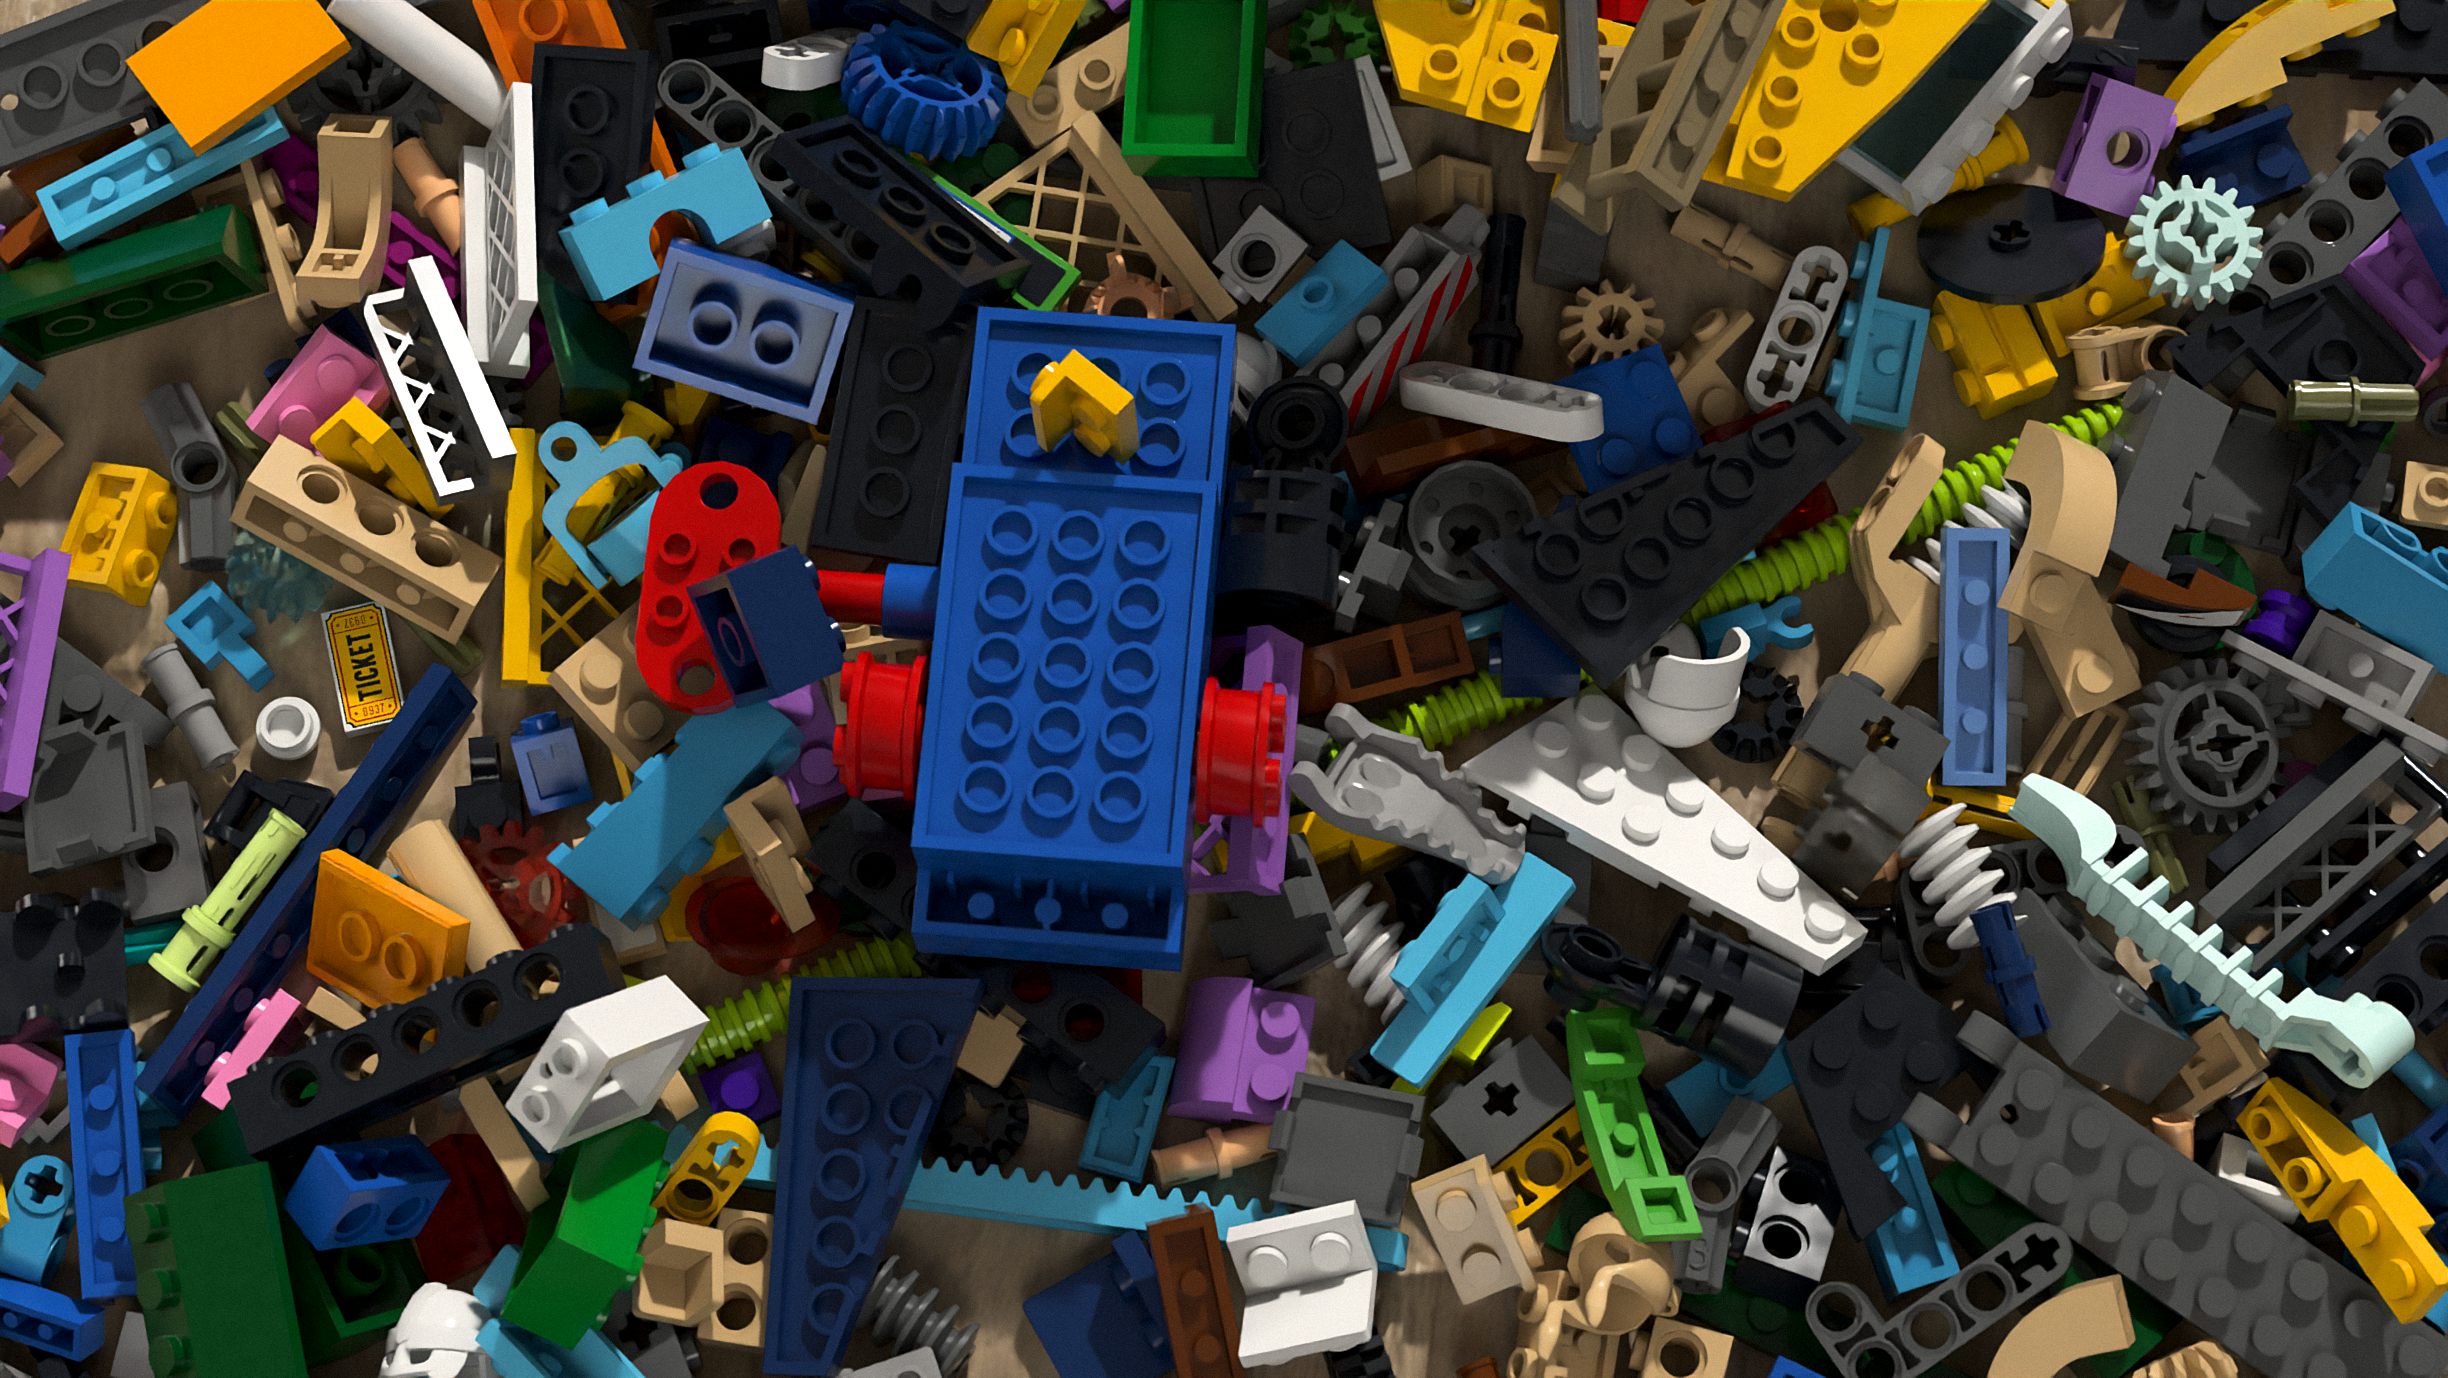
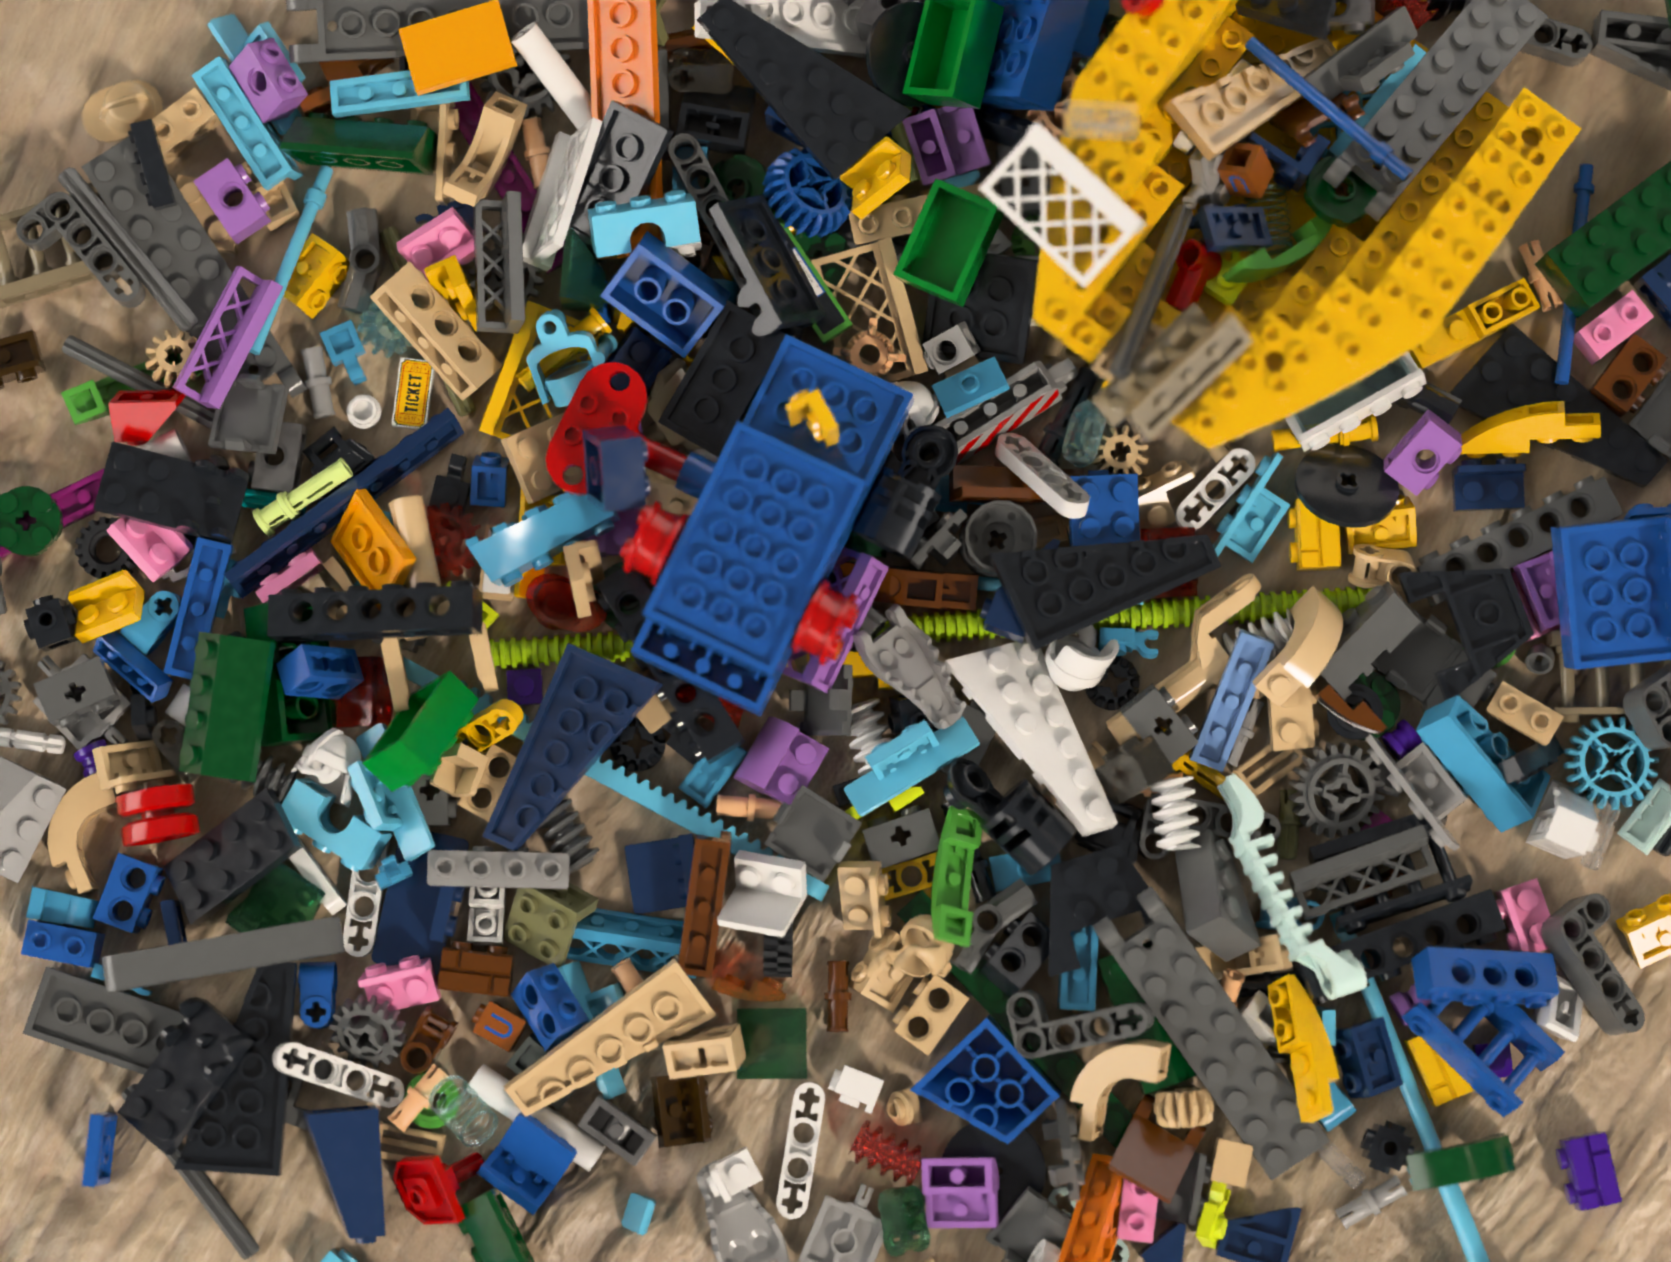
camera: 25 degrees right, 10 degrees up
white window [505,975,710,1153] -> none
white beam [761,28,870,91] -> none
dark blue pin [1969,900,2052,1039] -> none
light aqua gear [2123,175,2263,311] -> none
olive axle [2286,376,2419,427] -> none
none -> medium azure bar [250,165,334,355]
none -> clear light blue beam [1062,400,1106,468]

